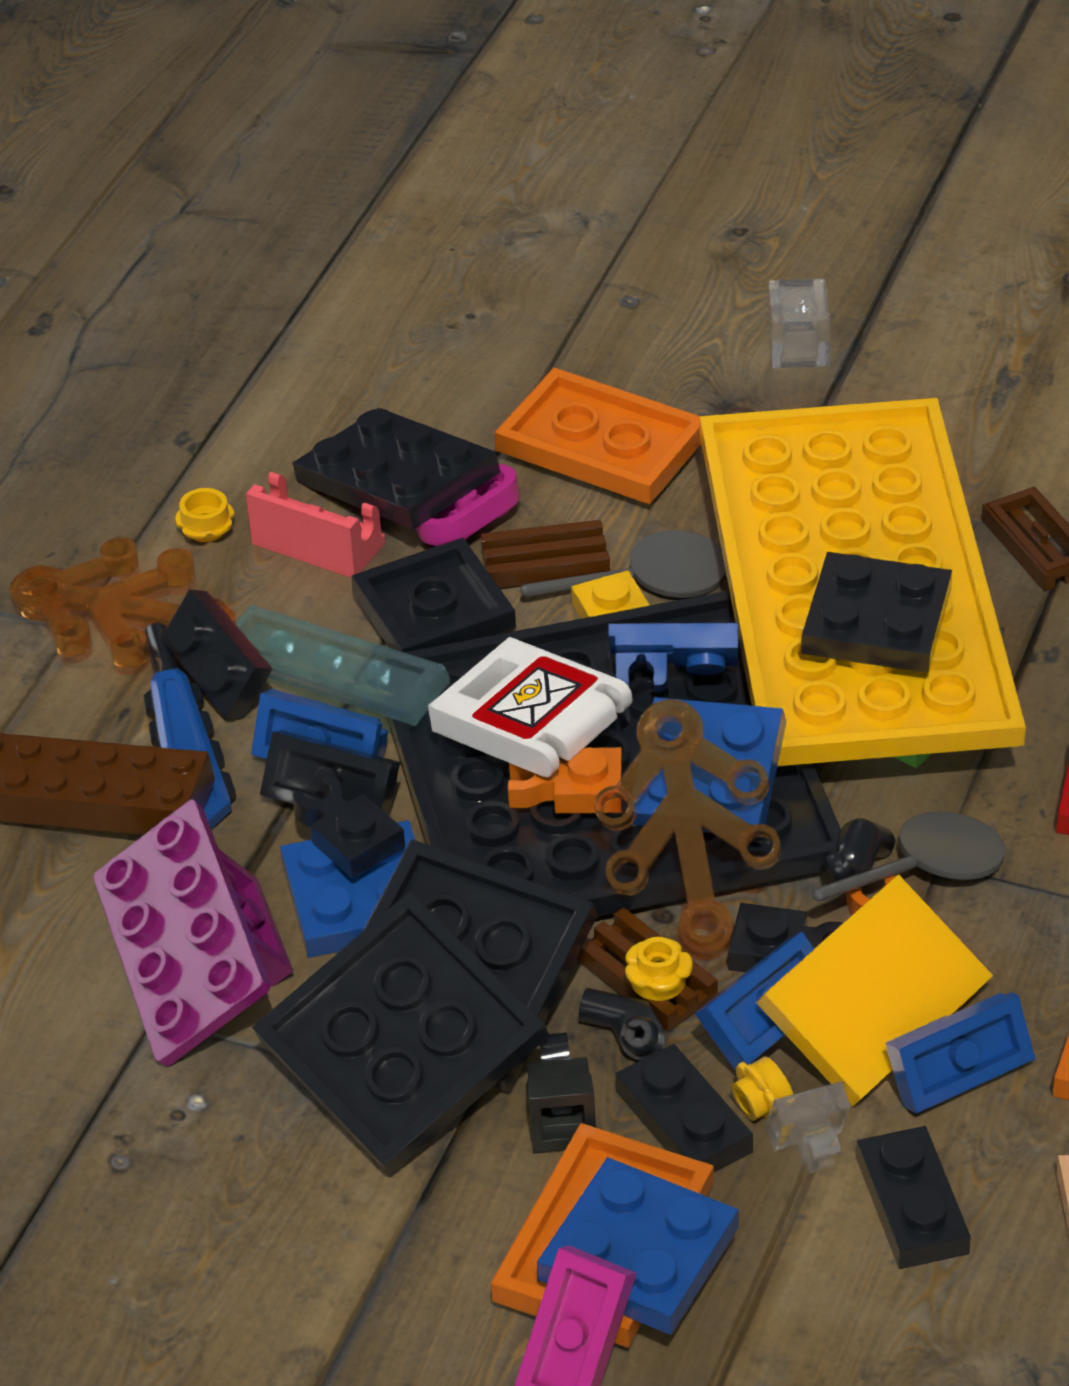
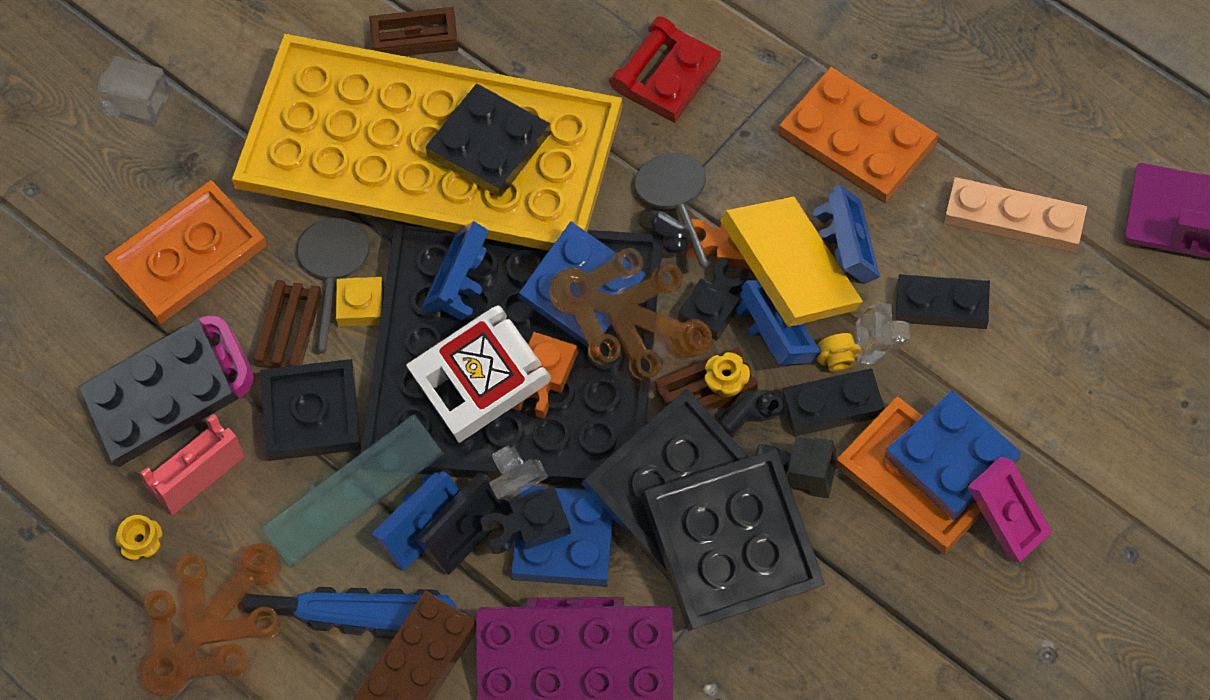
camera: 70 degrees left, 20 degrees up
black plate [160,589,273,718] -> none
none -> clear tile [489,446,548,500]

